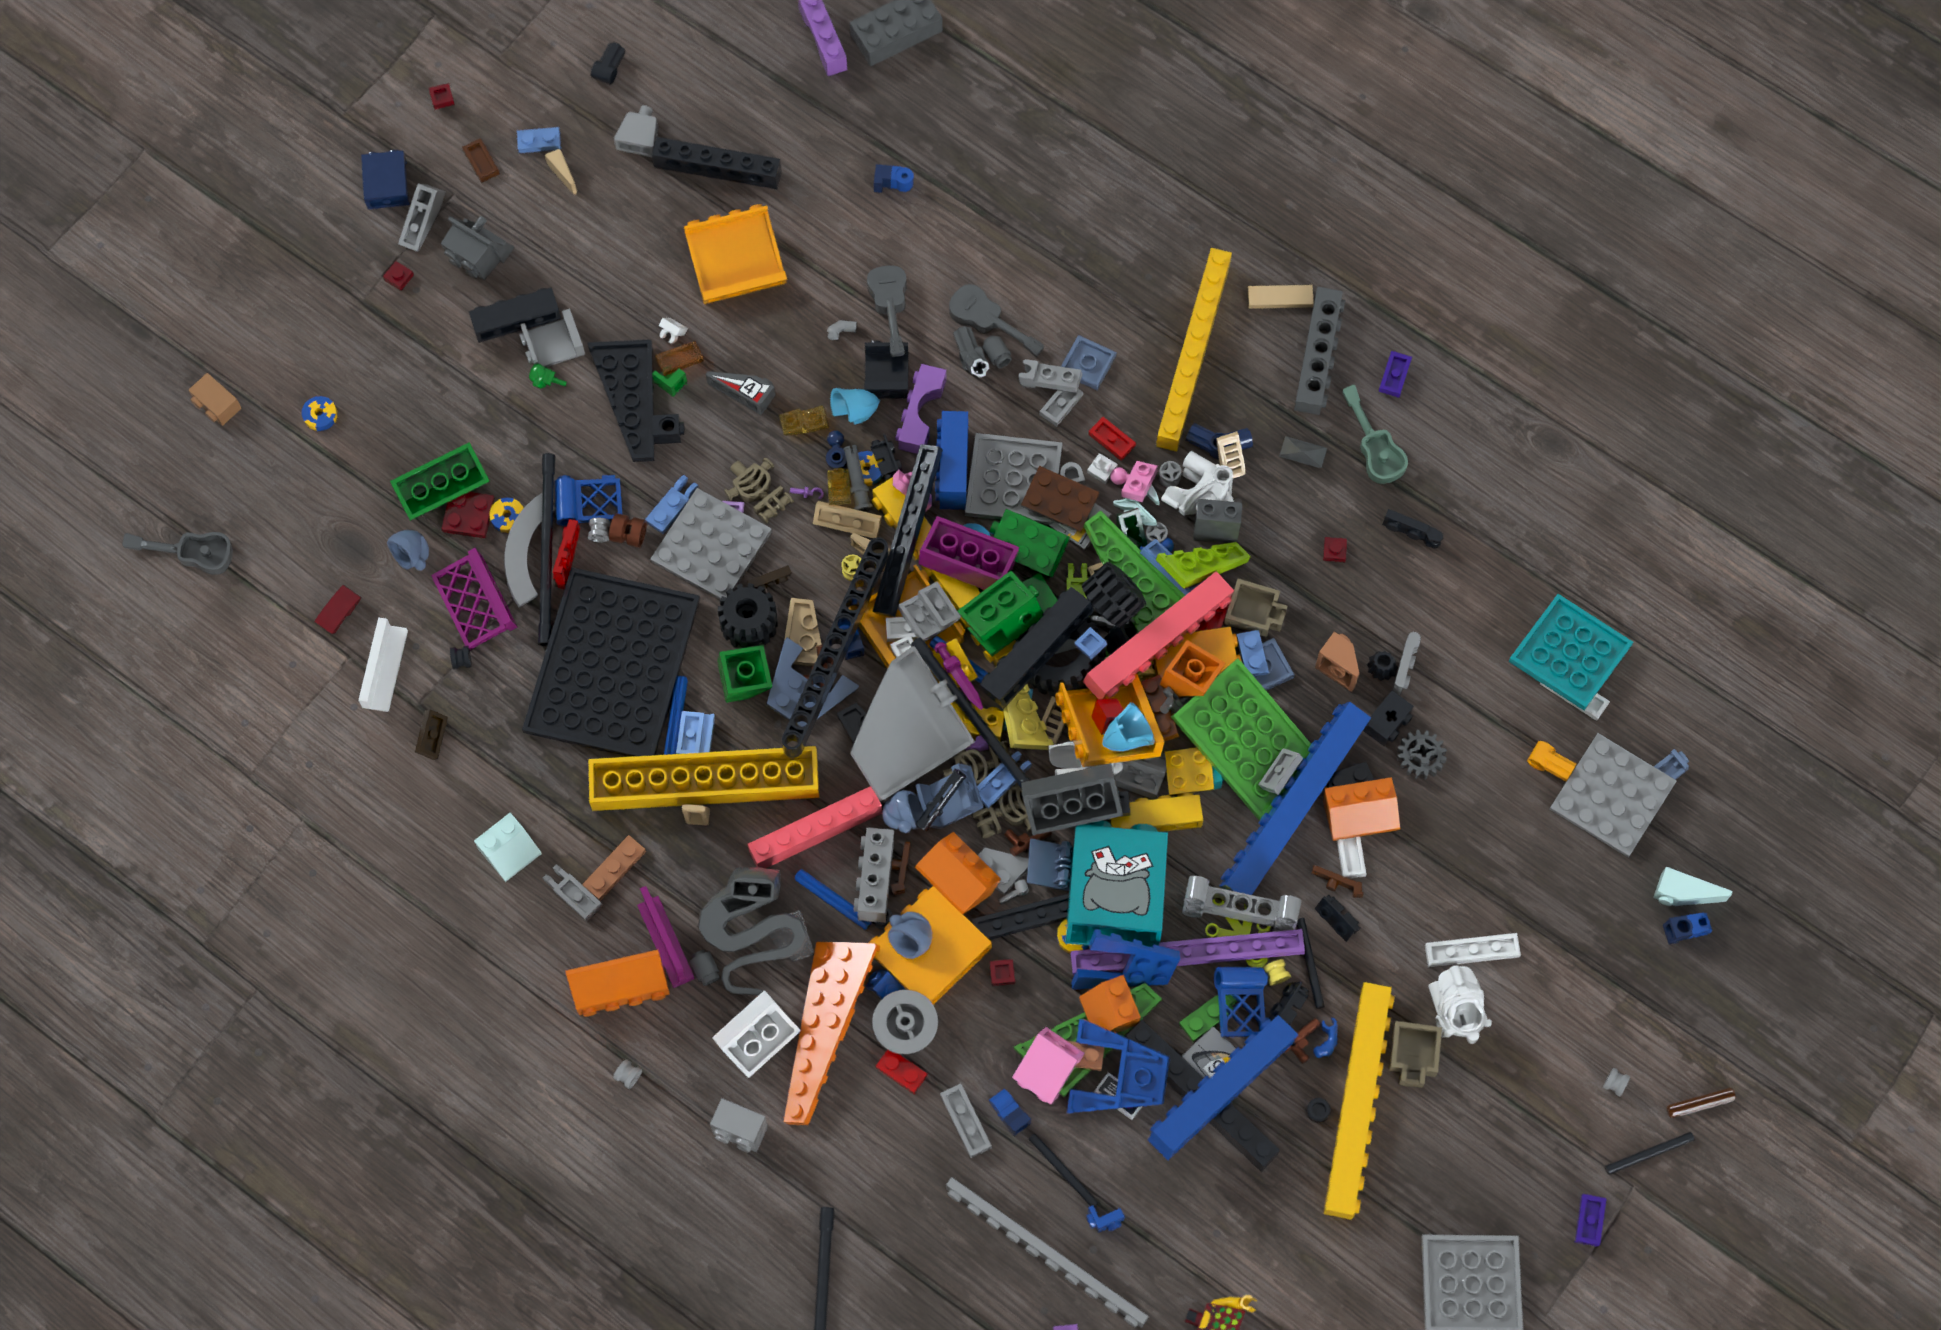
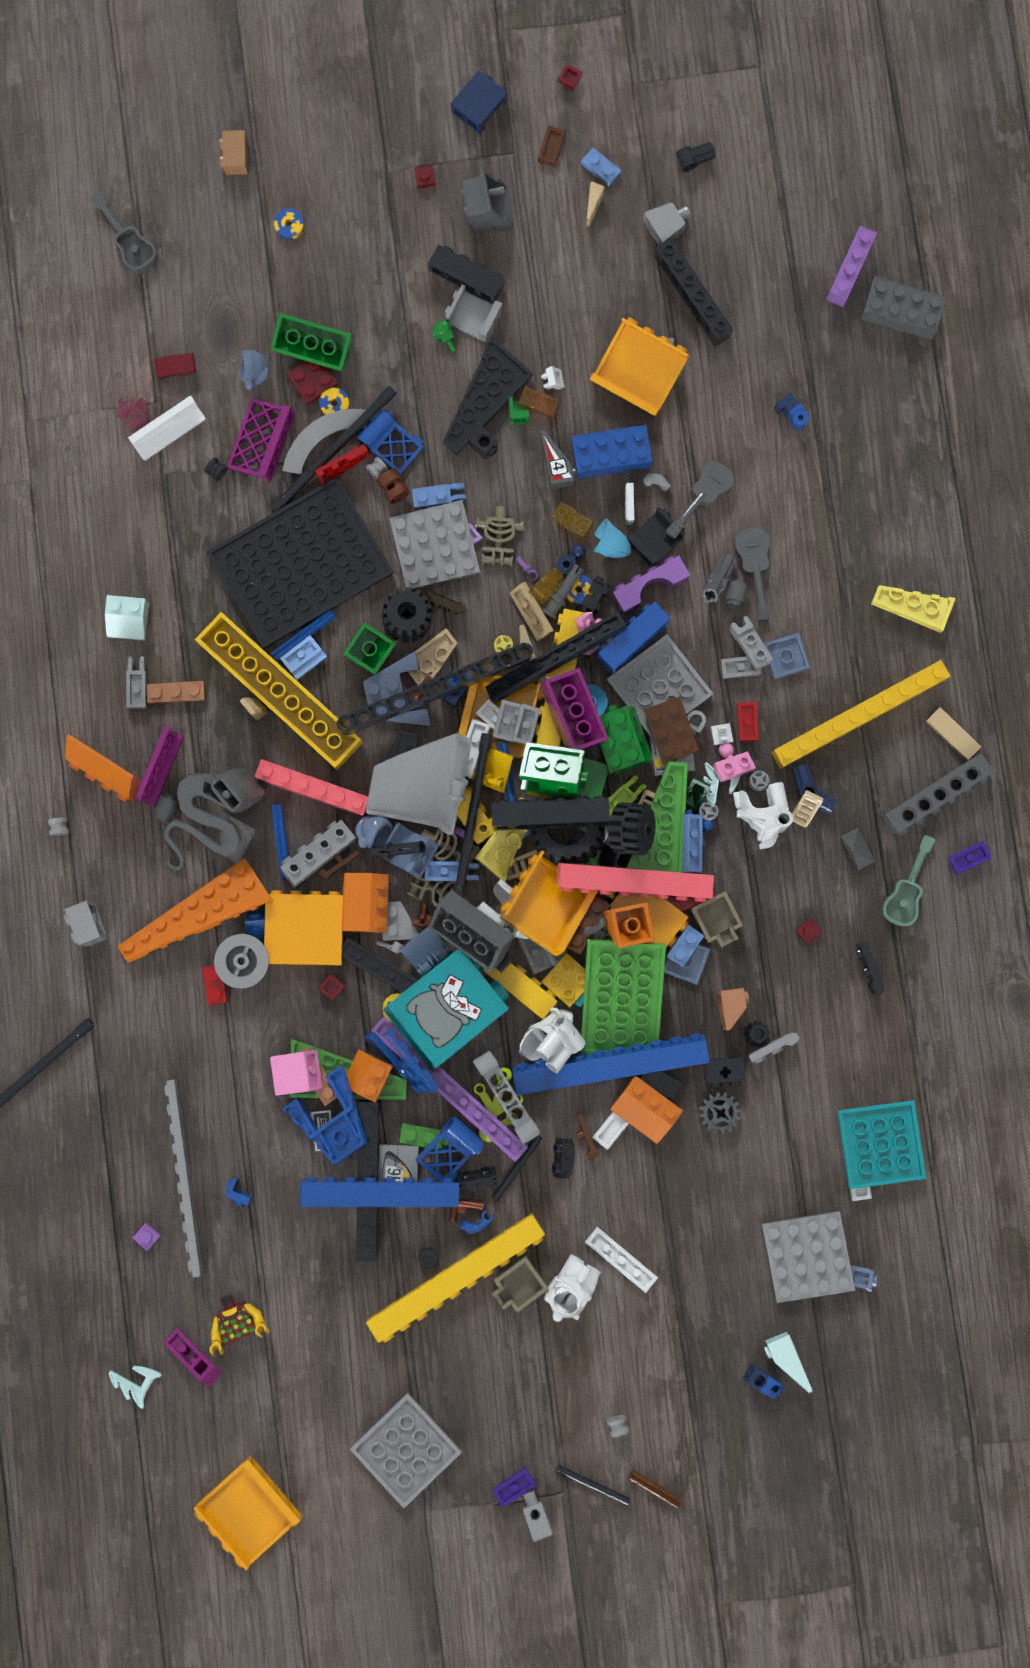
camera: 45 degrees right, 15 degrees up
light grey slope [398,184,446,251] -> none
dark brown plate [415,709,448,760] -> none
white slope [712,990,801,1078] -> none
sand blue piece [888,912,933,959] -> none
magenta sword [935,642,983,710] -> none
light grey plate [940,1084,992,1158] -> none
leg [989,1089,1031,1136] -> none
black bar [1028,1133,1099,1208] -> none
medium blue plate [1074,627,1107,660] -> none
red brick [1091,698,1124,735] -> none
medium azure helmet [1102,702,1155,752] -> none
lime wing [1156,542,1250,589] -> none
dark grey panel [1193,499,1242,543] -> none
light grey plate [1258,748,1303,795] -> none
light yellow wheel [1263,959,1291,986] -> none
light orange piece [1527,741,1576,782] -> none
none -> clear pink hips [115,398,151,431]
none -> white helmet [519,1008,585,1073]
none -> light grey torso [523,1490,554,1542]
none -> blue brick [571,425,652,479]
none -> white tile [625,483,634,525]
none -> light yellow wing [871,585,956,633]

